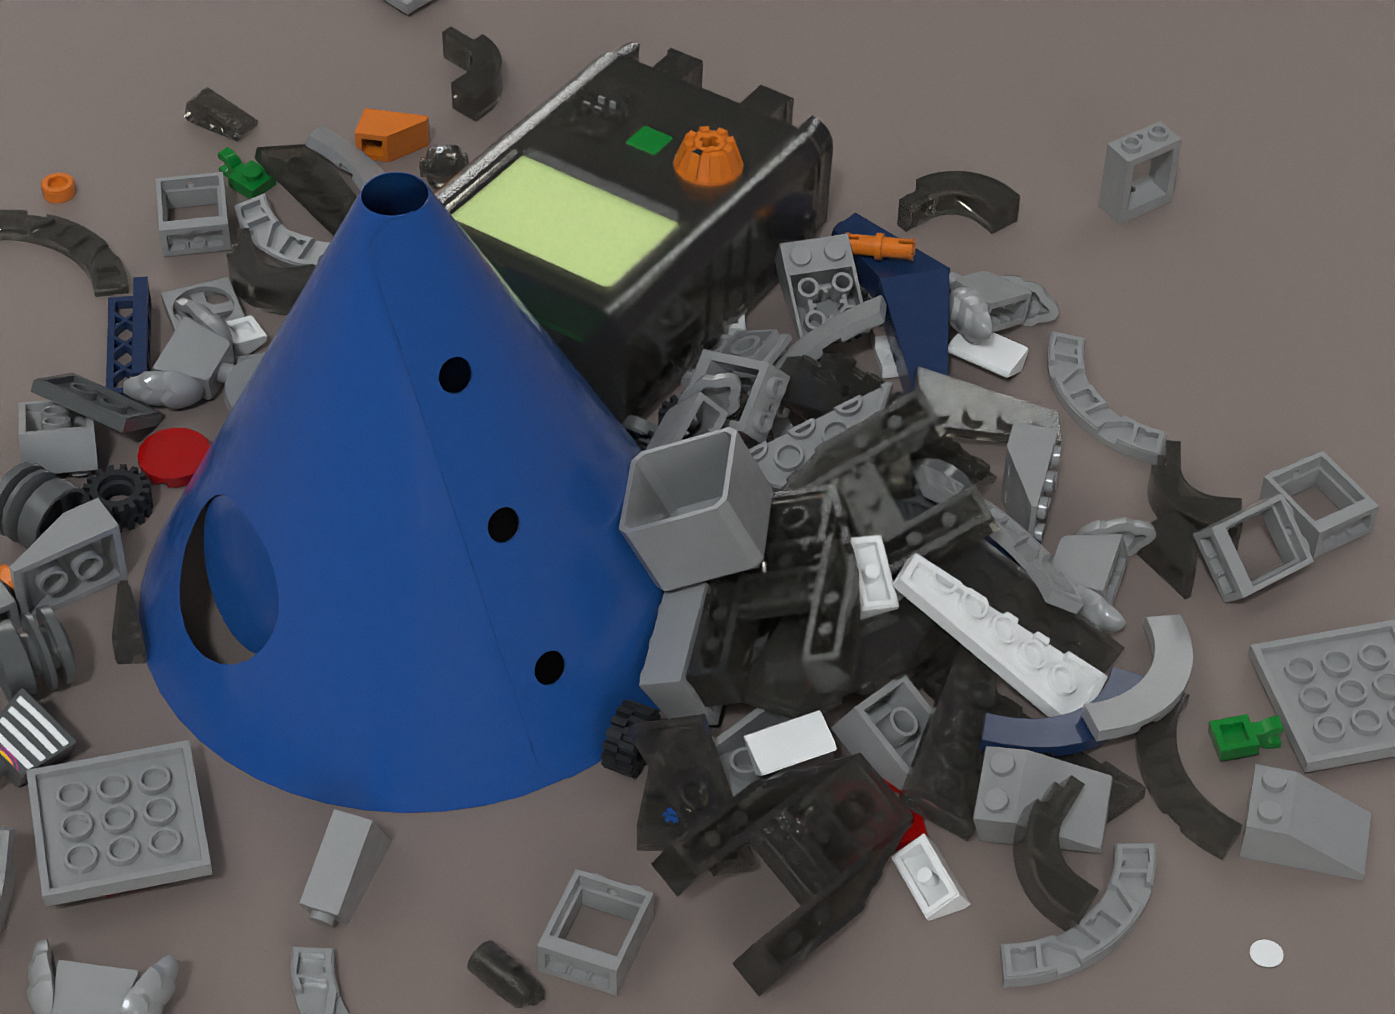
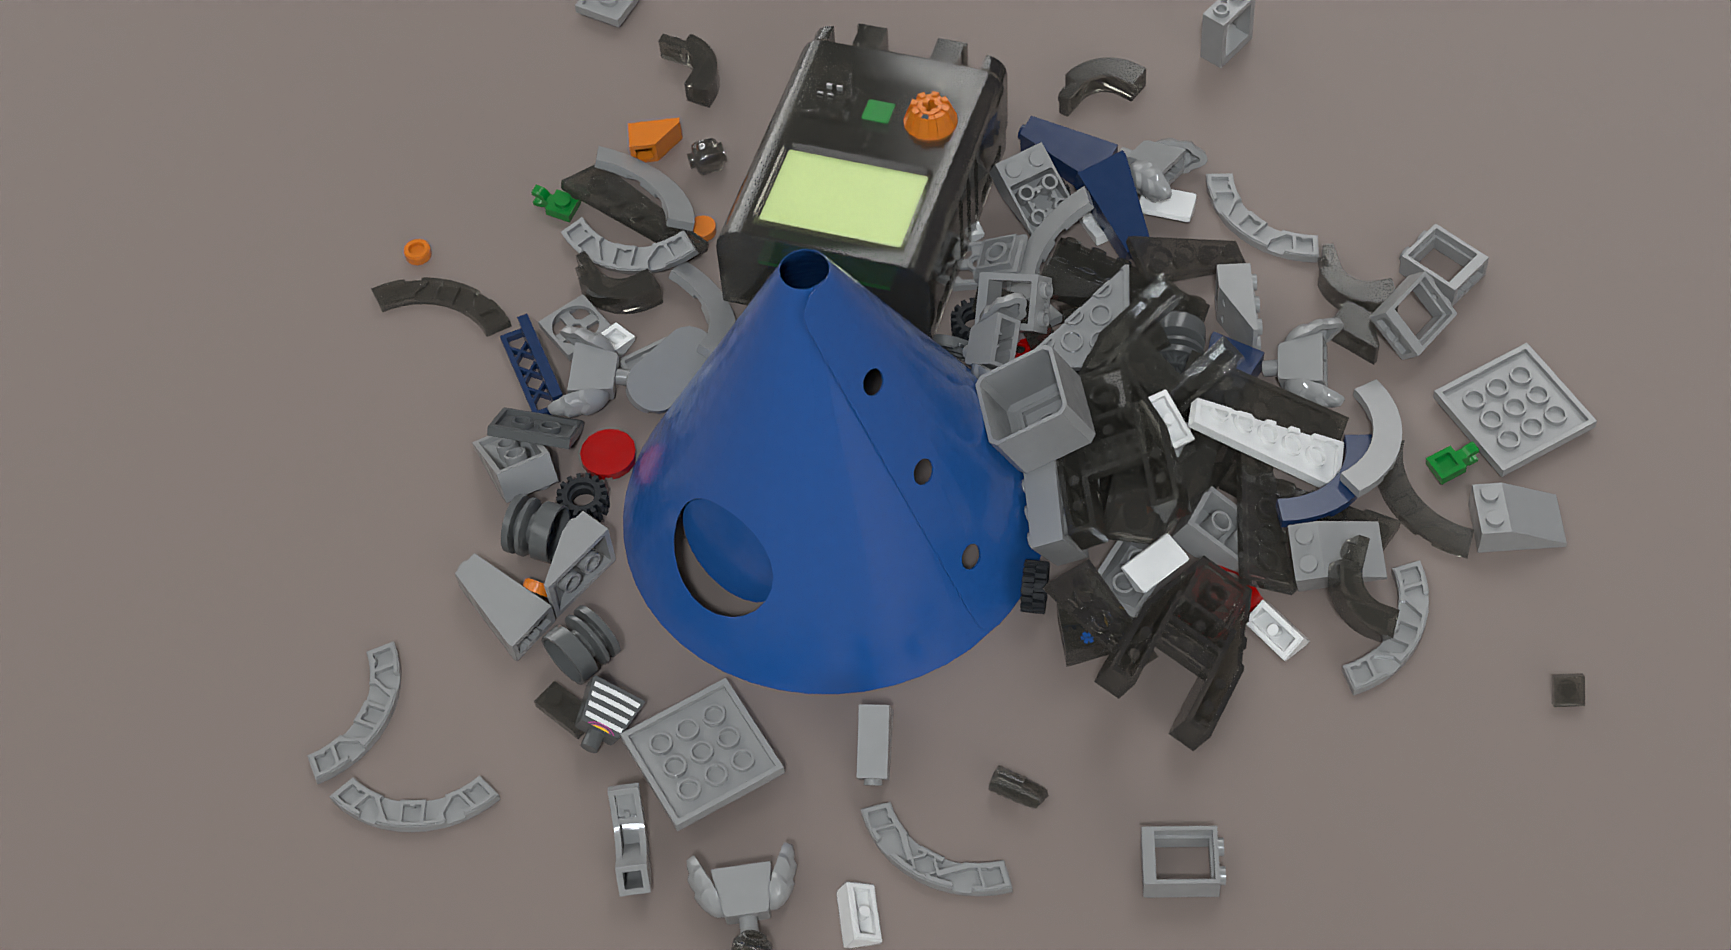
camera: 10 degrees left, 10 degrees up
clear smoke slope [112,580,147,664] -> none
light grey window [155,172,231,257] -> none
clear smoke slope [184,87,258,142] -> none
light grey window [537,869,654,996] -> none
orange pin [846,232,916,261] -> none
light grey tile [915,465,1084,614] -> none
white sticker [1250,939,1284,967] -> none

